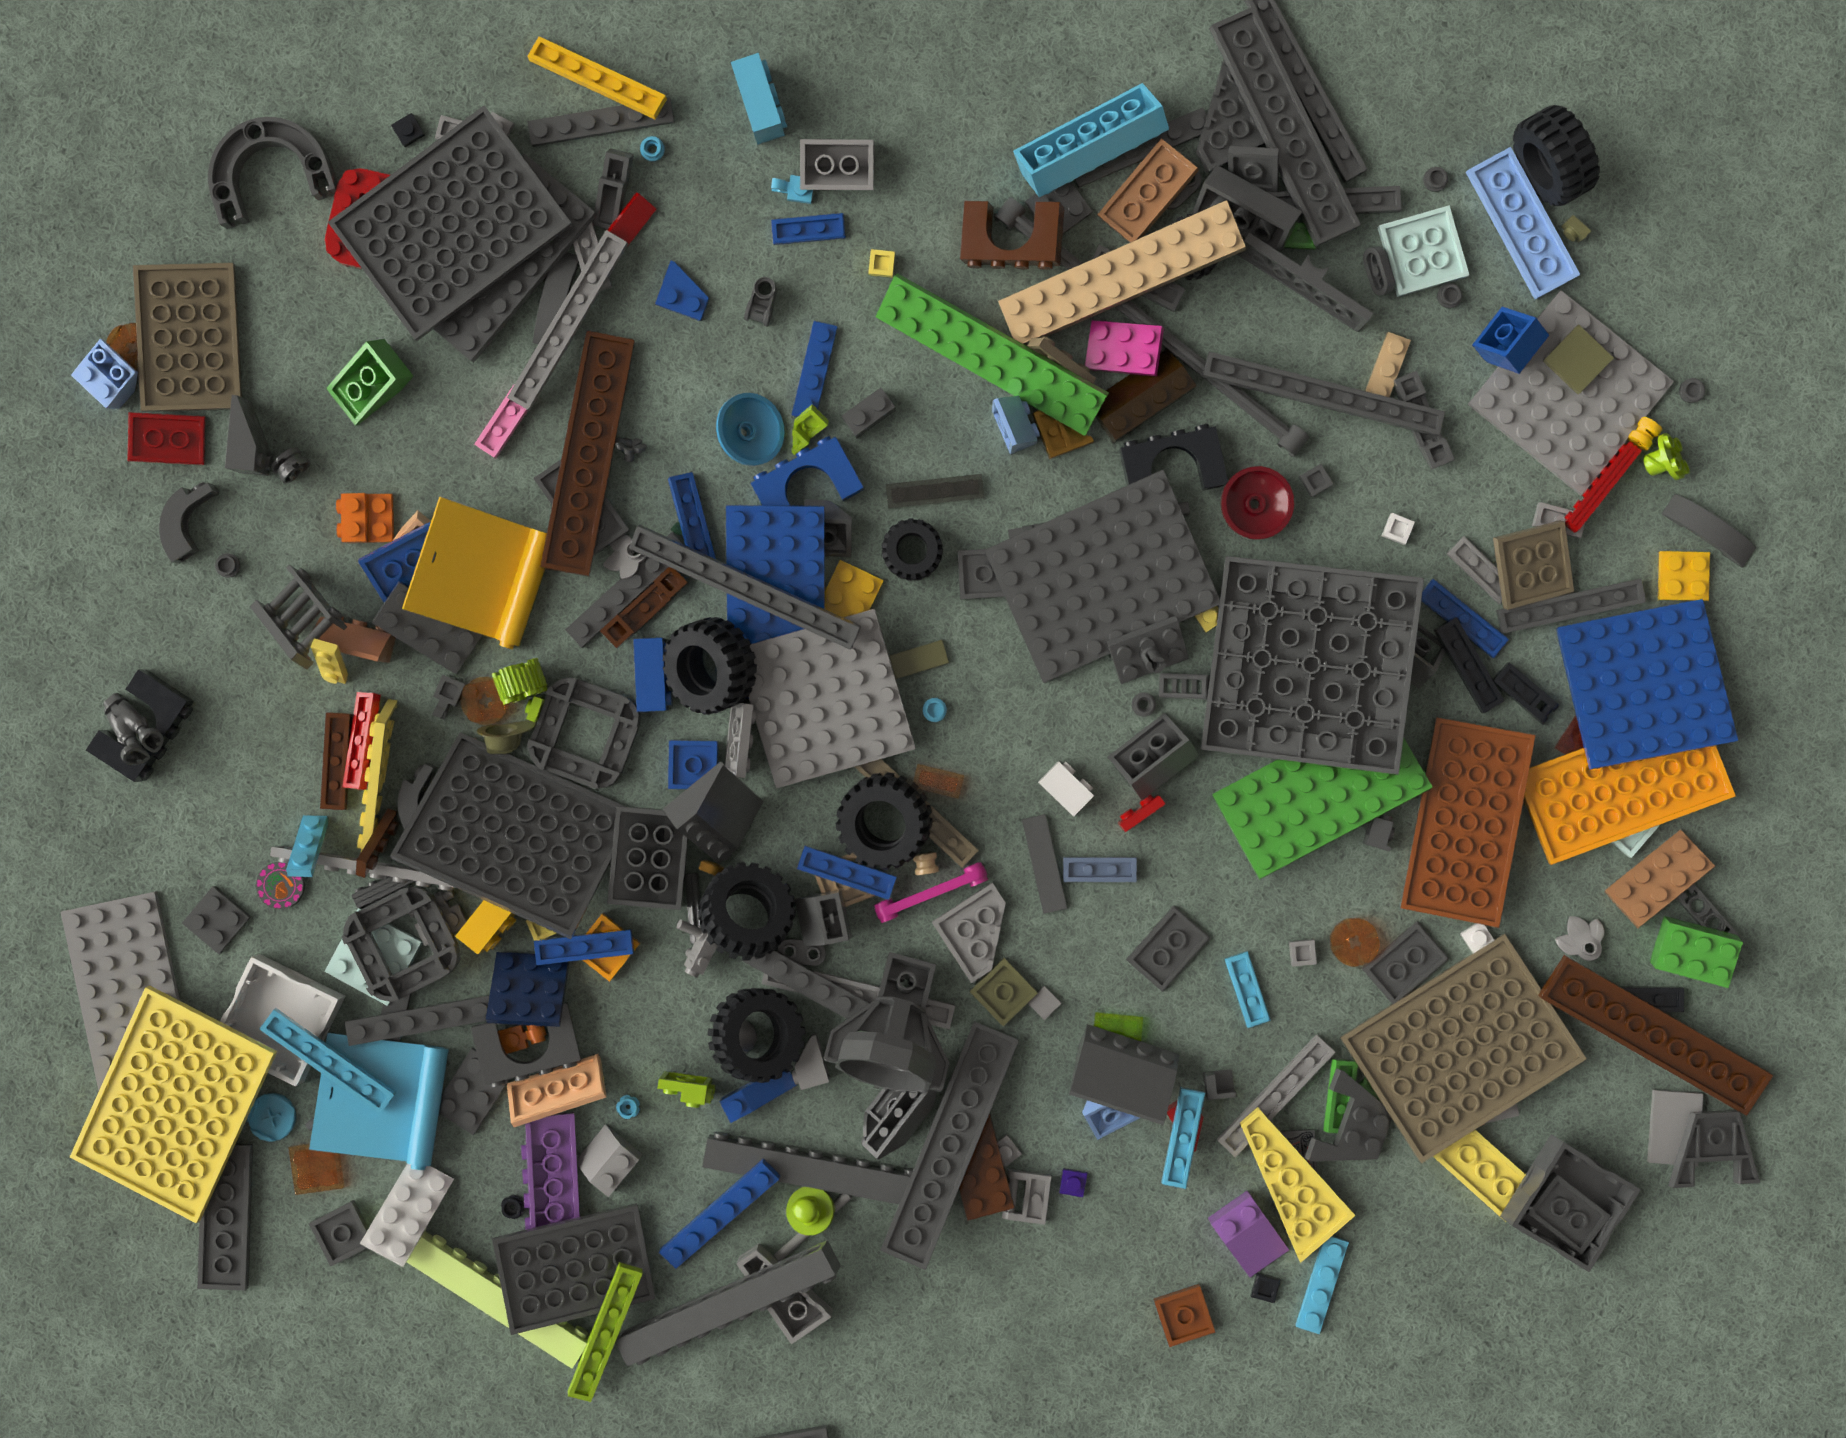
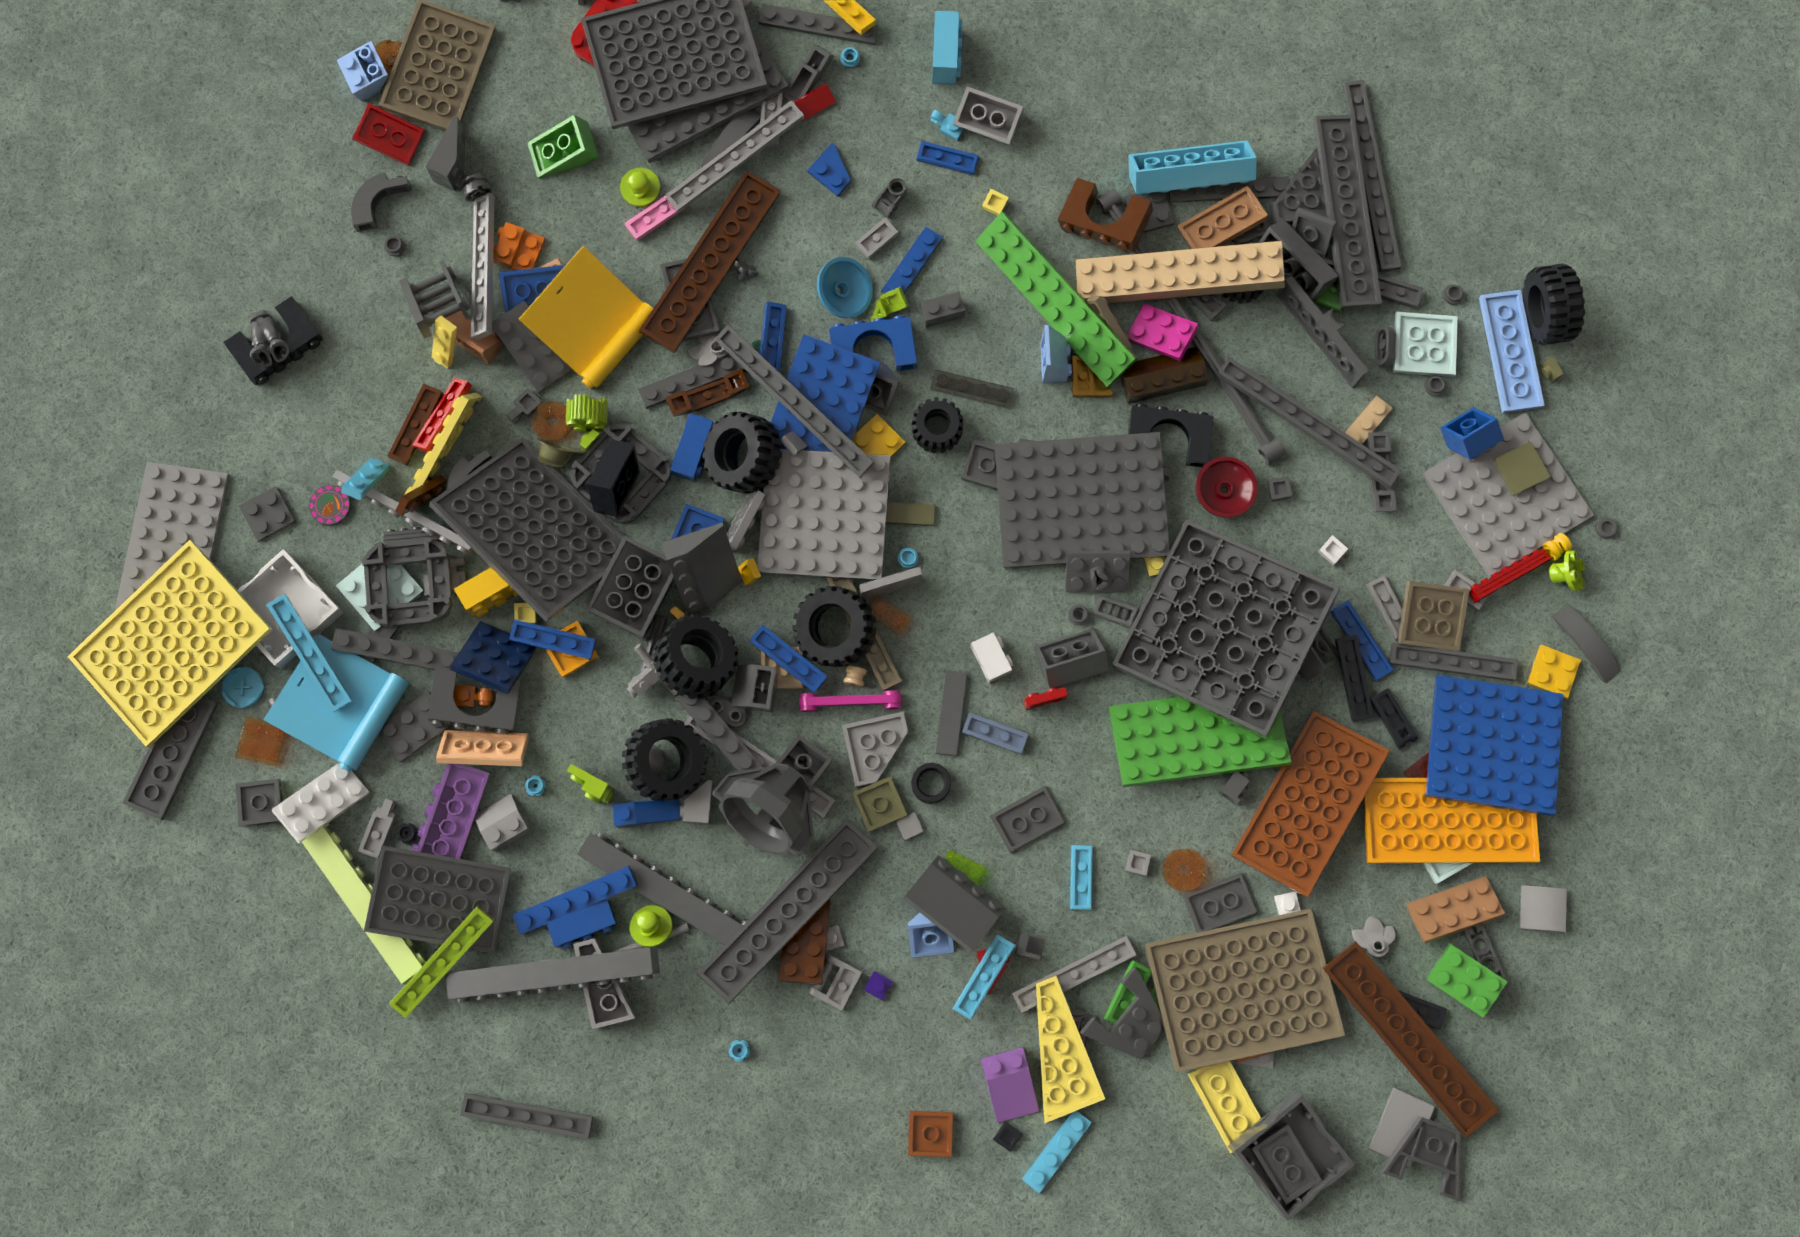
camera: 15 degrees right, 10 degrees down
dark grey wedge [861,1088,937,1160] -> none
none -> light grey hinge [358,798,396,859]
none -> light grey plate [471,193,494,341]
none -> blue brick [546,899,618,950]
none -> black brick [586,439,640,517]
none -> lime plate [620,168,661,207]
none -> medium azure plate [729,1040,750,1062]
none -> yellow plate [738,558,761,586]
none -> light grey tile [781,431,807,455]
none -> light grey plate [855,218,898,260]
none -> light grey tile [859,567,922,599]
none -> black tyre [911,762,951,804]
none -> light grey slope [1520,885,1567,932]

